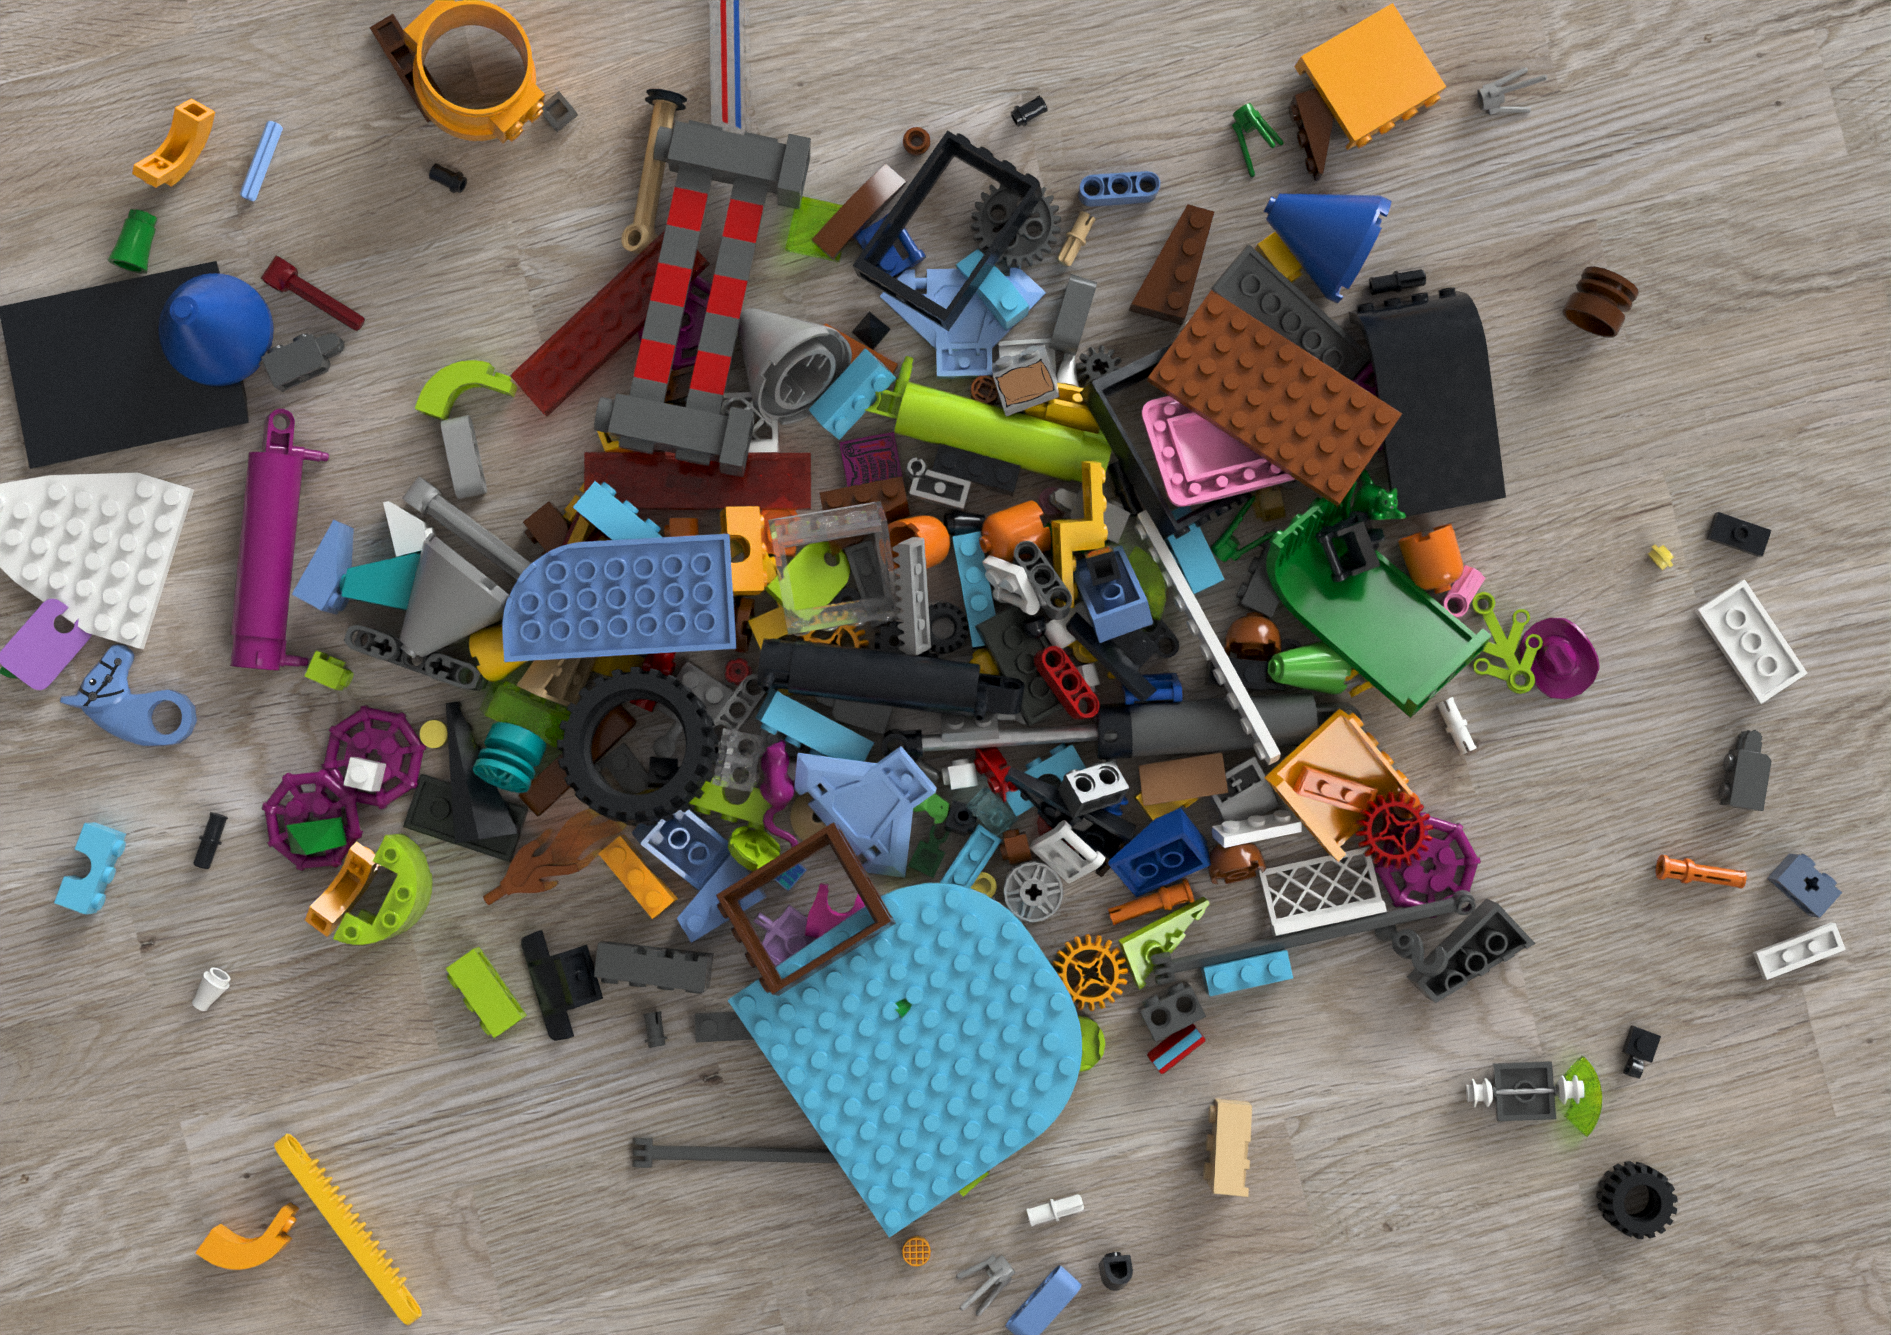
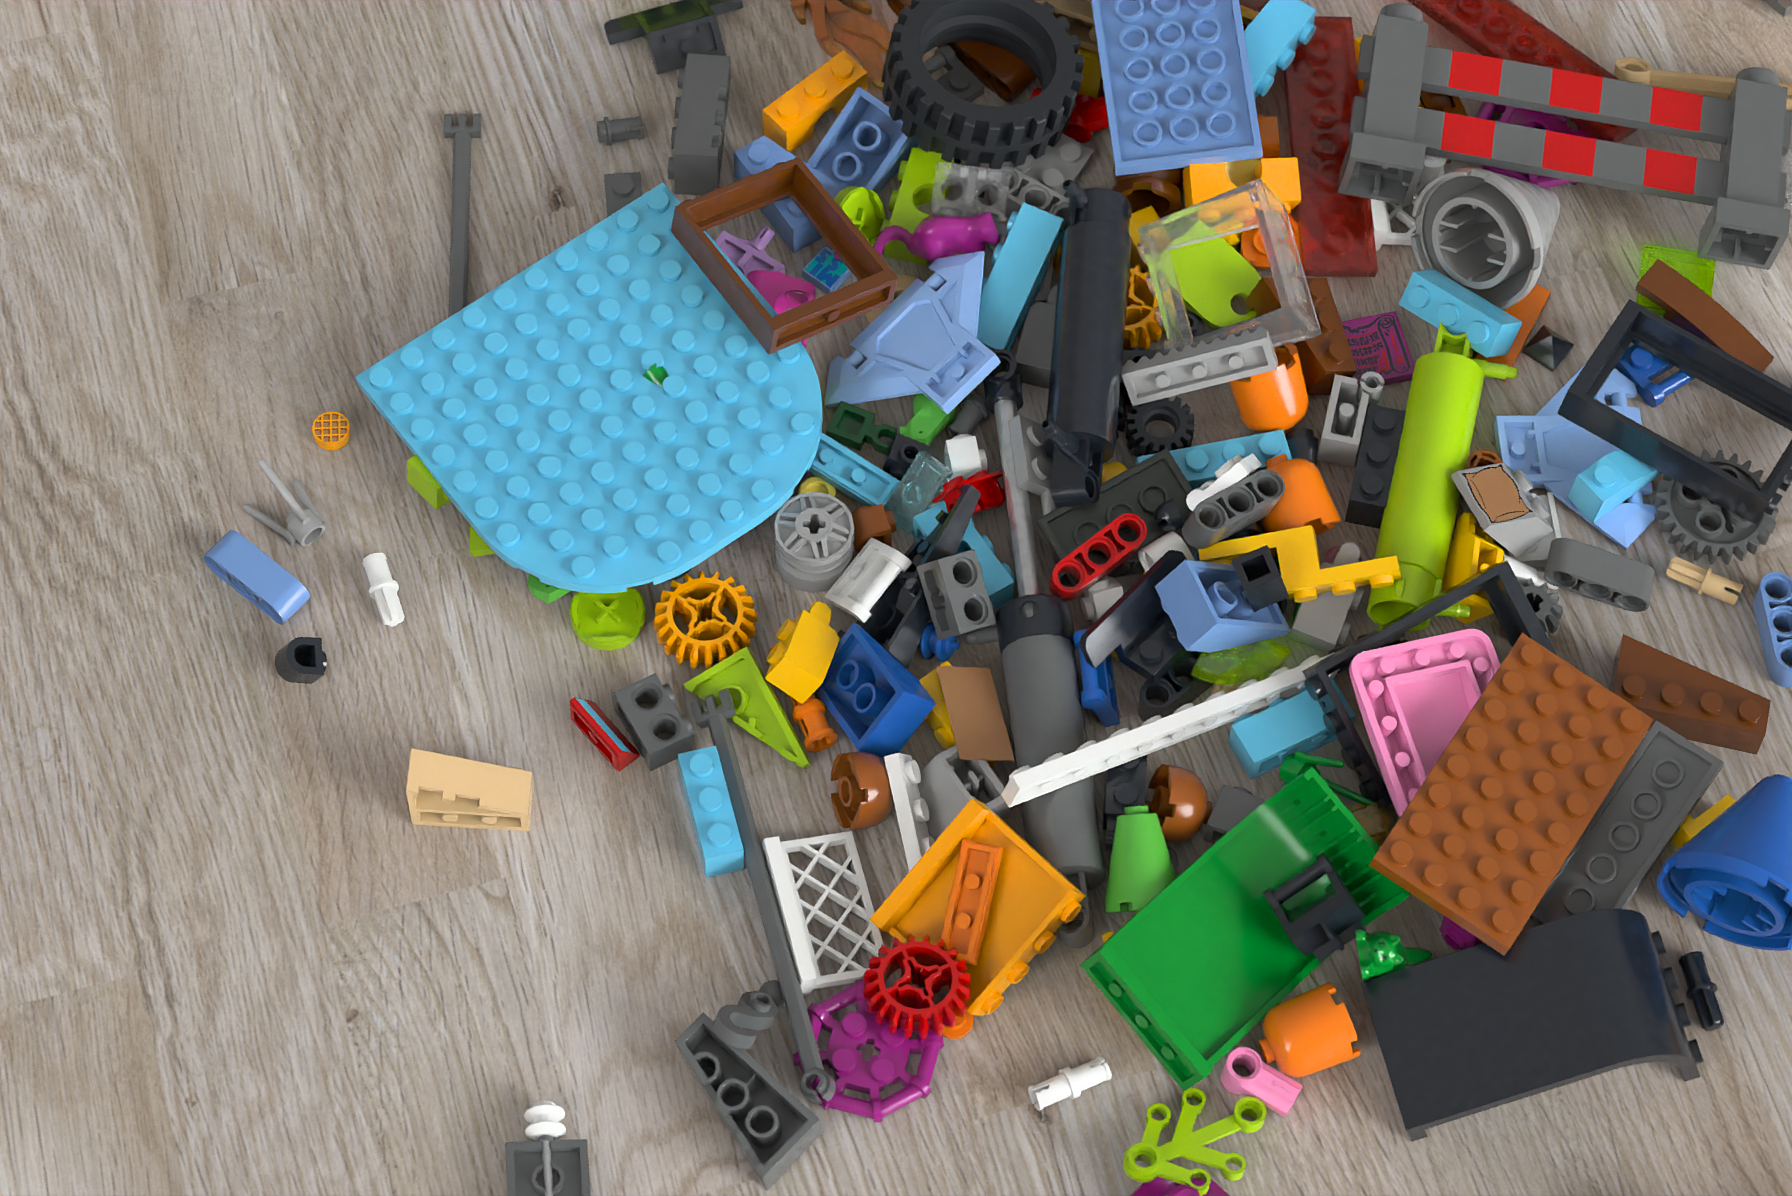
camera: 85 degrees right, 25 degrees down
none -> yellow hinge [765,601,840,704]

